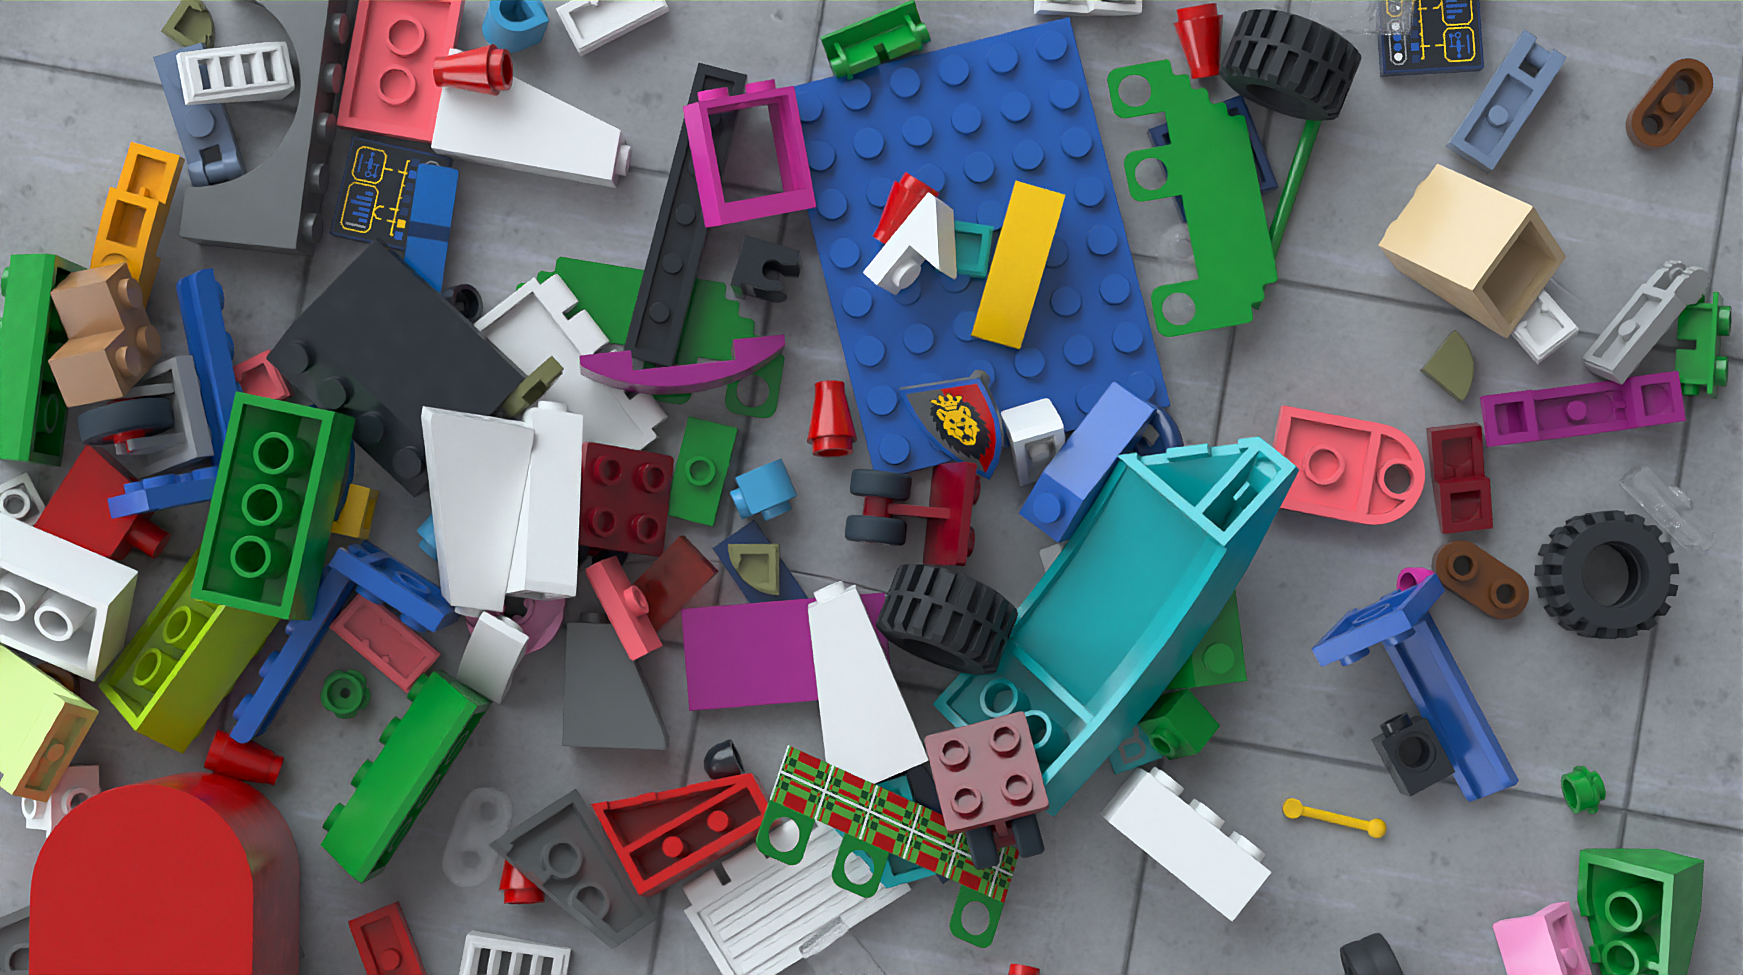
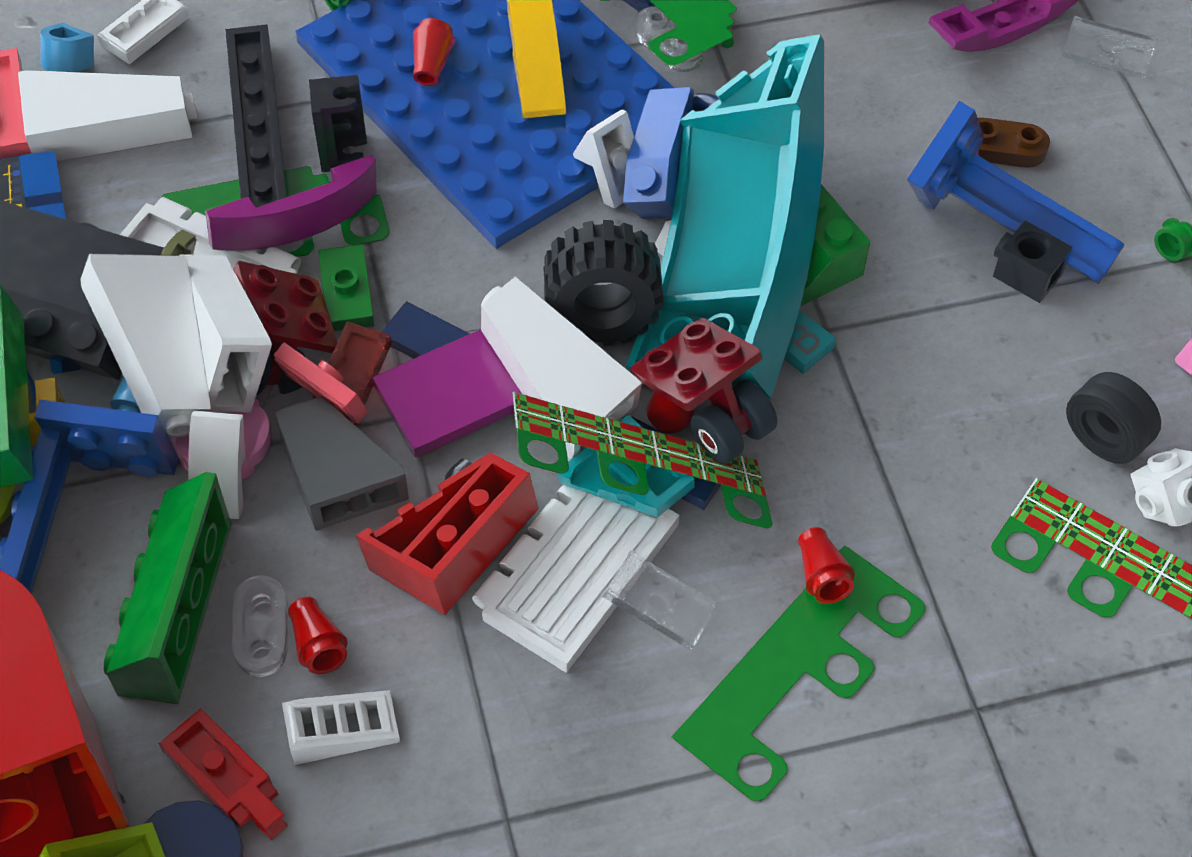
camera: 25 degrees left, 30 degrees down
green plate [320,669,371,719] -> none
coral plate [329,593,441,693] -> none
cone [433,44,513,96] -> none
dark grey wing [488,789,658,949] -> none
dark pink window [683,79,816,228] -> none
olive tile [728,544,780,595] -> none
dark azure plate [730,459,798,521] -> none
red cone [807,380,857,458] -> none
dark red plate [845,462,981,567] -> none
white slope [863,192,957,295] -> none
shield [898,370,1004,480] -> none
teal tile [935,220,994,279] -> none
white brick [1100,766,1271,922] -> none
green plate [1137,688,1220,760] -> none
coral plate [1273,405,1425,525] -> none
yellow hinge [1282,798,1387,838] -> none
olive tile [1420,330,1474,402] -> none
dark red slope [1426,422,1493,534] -> none
black tyre [1534,510,1679,639] -> none

